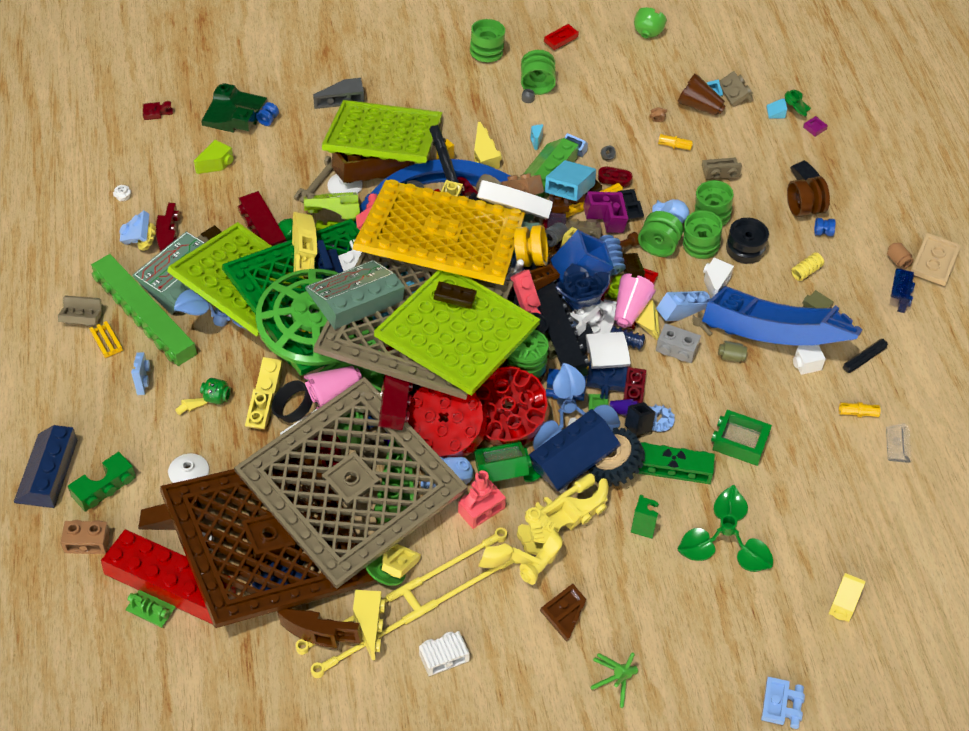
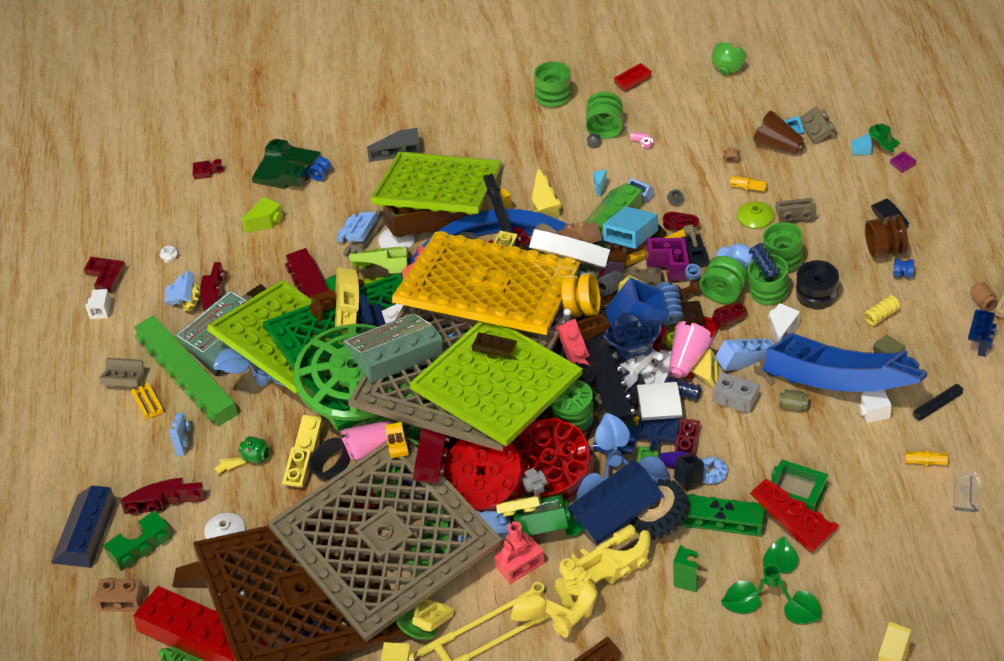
camera: 10 degrees right, 5 degrees down
none -> dark red plate [84,257,126,292]
none -> white brick [85,289,111,319]
none -> dark red slope [120,477,206,515]
none -> reddish brown bracket [309,289,336,321]
none -> light blue plate [336,212,378,243]
none -> yellow leg [385,421,409,458]
none -> light yellow wing [496,494,541,516]
none -> light grey gear [522,468,547,495]
none -> bright pink arm [630,132,653,148]
none -> dark tan hand [684,224,698,248]
none -> medium blue hinge [685,264,701,281]
none -> dark red plate [712,303,747,327]
none -> lime dish [737,201,774,229]
none -> dark blue piece [748,243,780,279]
none -> red wing [750,478,839,553]

